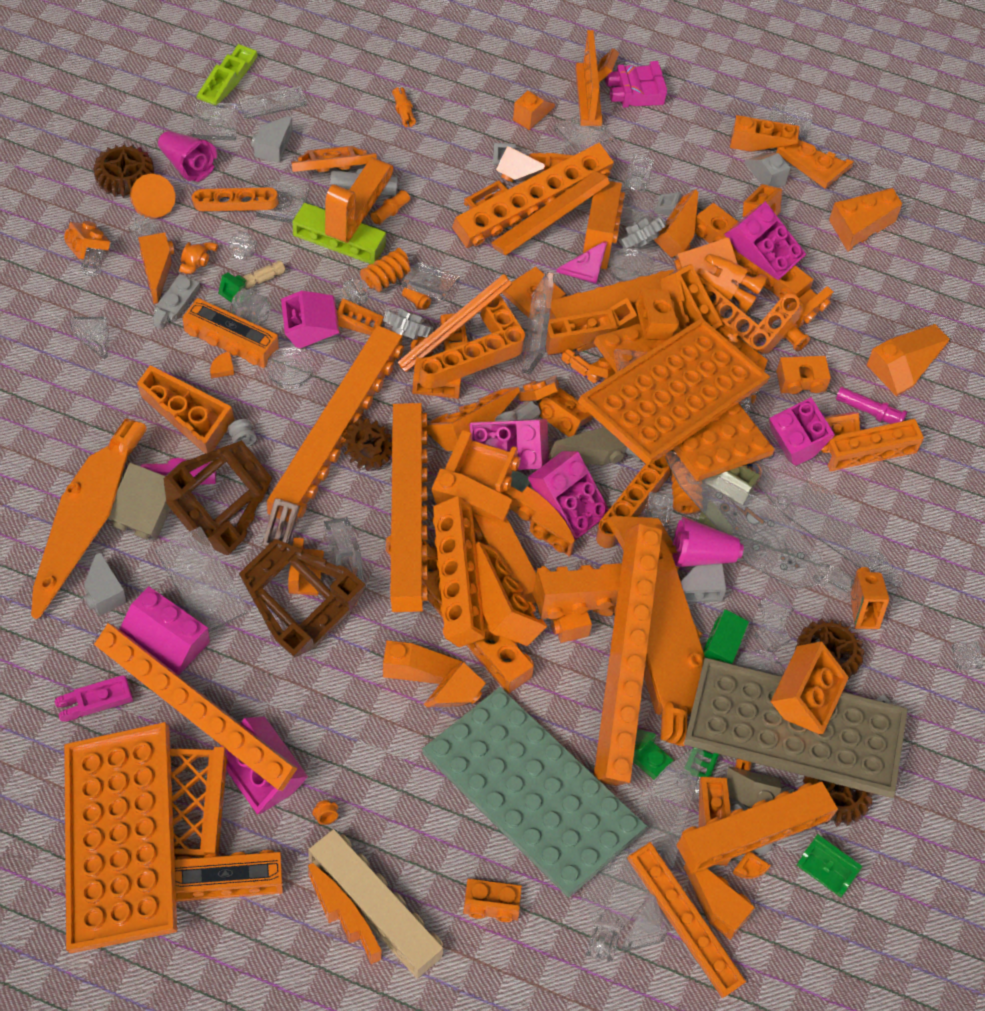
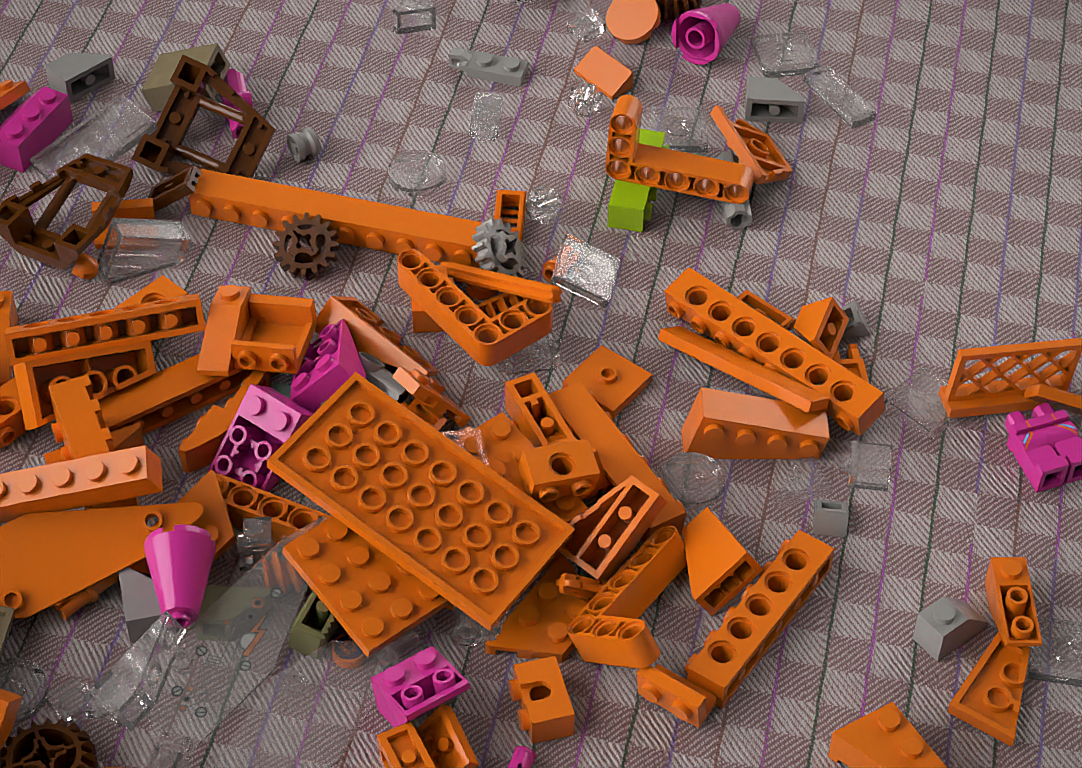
camera: 85 degrees right, 10 degrees down
orange wing [31,418,147,619] -> none
orange wedge [137,365,235,454] -> none
orange slope [138,232,174,304] -> none
orange piece [179,242,218,274] -> none
orange brick [183,298,279,368] -> none
orange beam [191,187,279,211] -> none
lime slope [196,44,258,106] -> none
orange tile [210,352,234,379] -> none
green tile [218,272,247,305] -> none
tan axle [243,261,286,289] -> none
dark pink slope [281,290,339,349] -> none
orange piece [360,248,411,292] -> none
orange pin [370,190,410,225] -> none
orange brick [390,403,428,612] -> none
orange pin [392,87,416,127] -> none
orange slope [513,90,555,131] -> none
clear tile [522,272,555,375] -> none
dark pink tile [556,241,607,283] -> none
light grey gear [619,215,666,249] -> none
orange slope [653,189,699,258] -> none
orange piece [697,254,767,313] -> none
green hinge [703,609,749,664] -> none
dark pink slope [724,201,806,280] -> none
orange brick [743,184,782,217] -> none
orange bush [782,323,811,352] -> none
none -> clear slope [89,611,186,732]
none -> orange slope [574,46,633,100]

